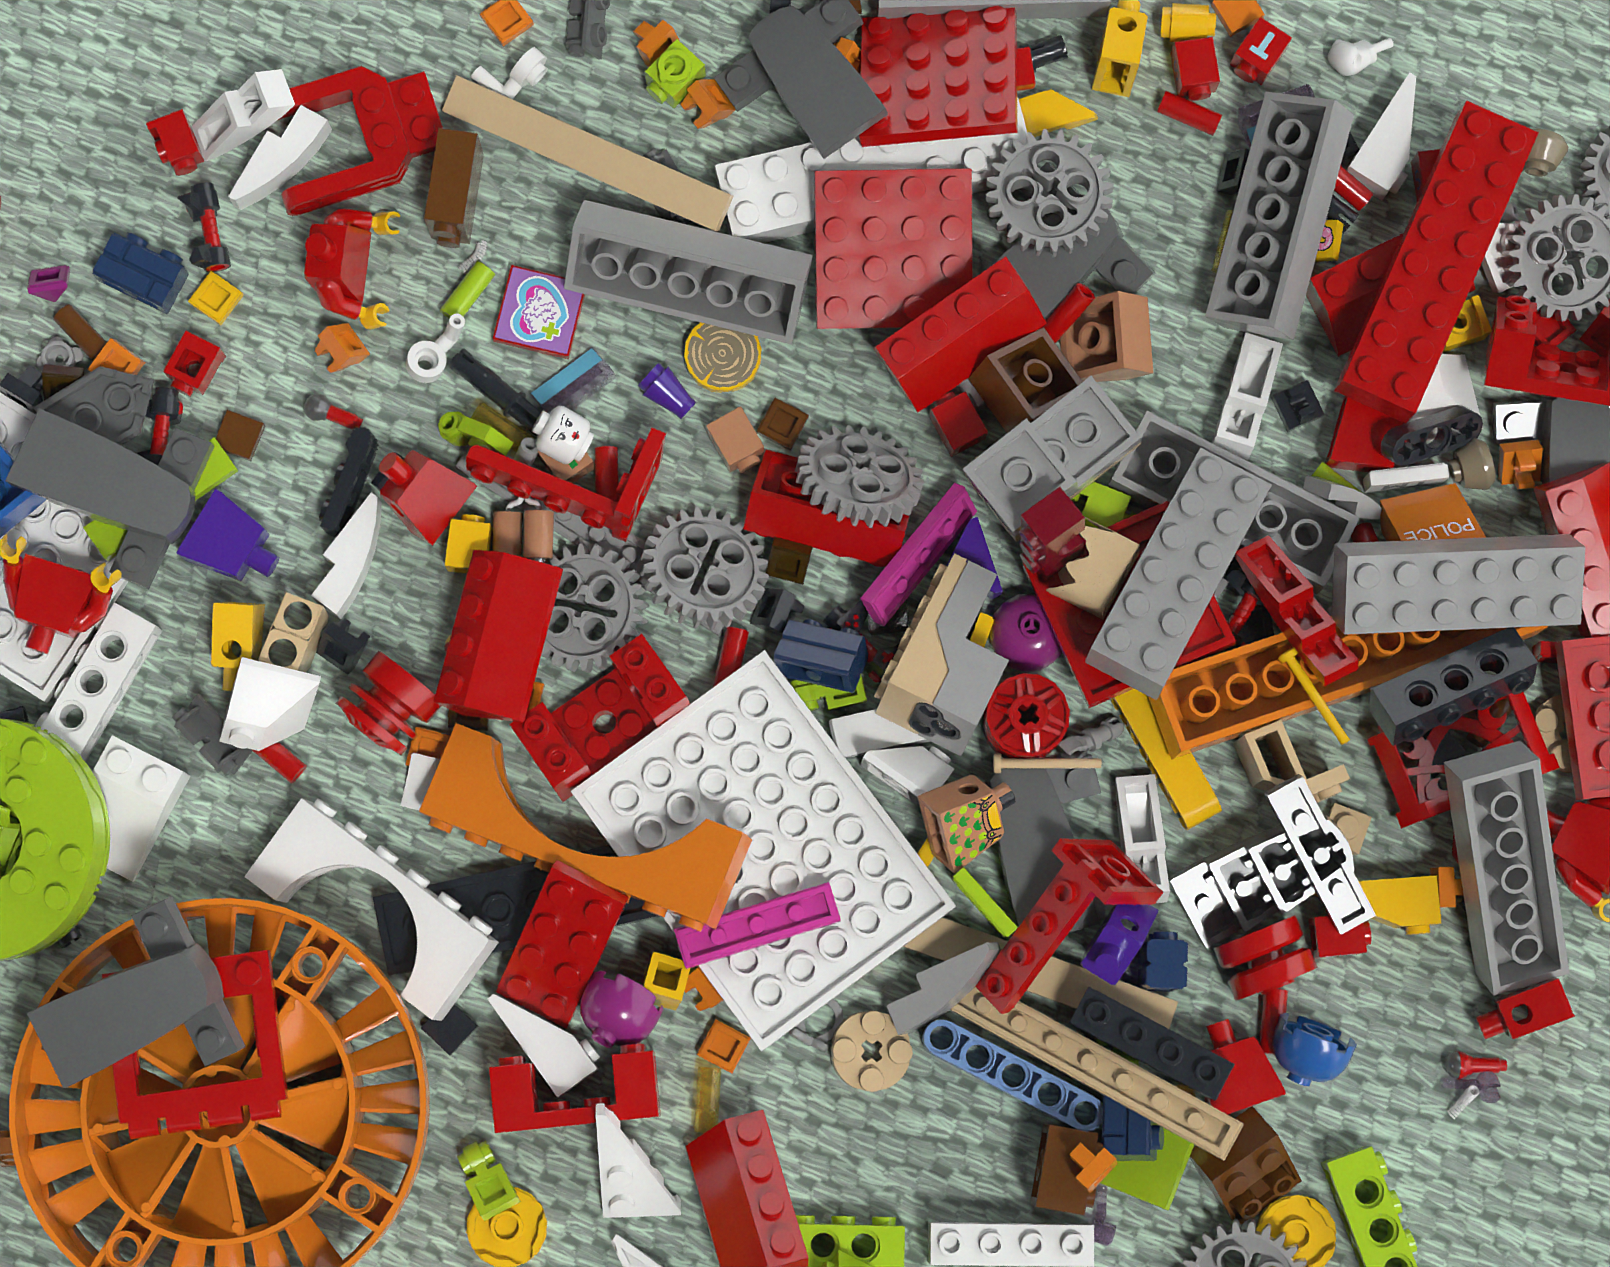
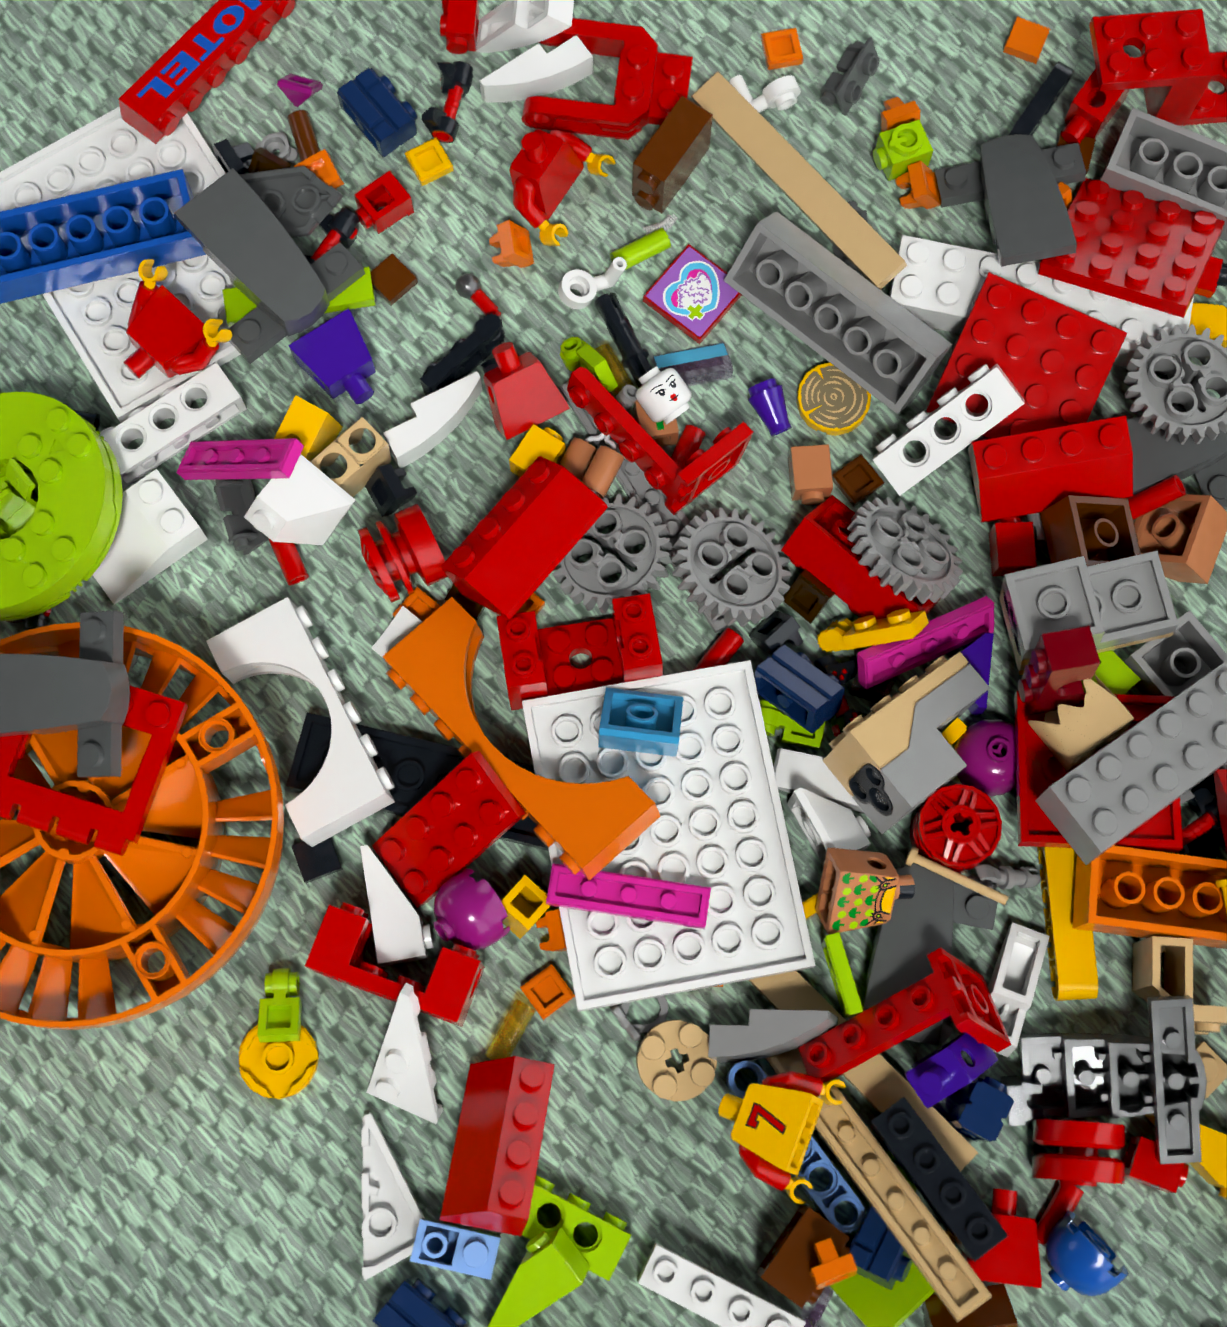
camera: 30 degrees right, 5 degrees down
none -> dark pink tile [176,438,304,480]
none -> dark azure slope [598,687,683,757]
none -> yellow torso [718,1071,846,1204]
none -> yellow hinge [816,609,929,652]
none -> white brick [873,364,1024,495]
none -> tile [1001,1075,1044,1126]

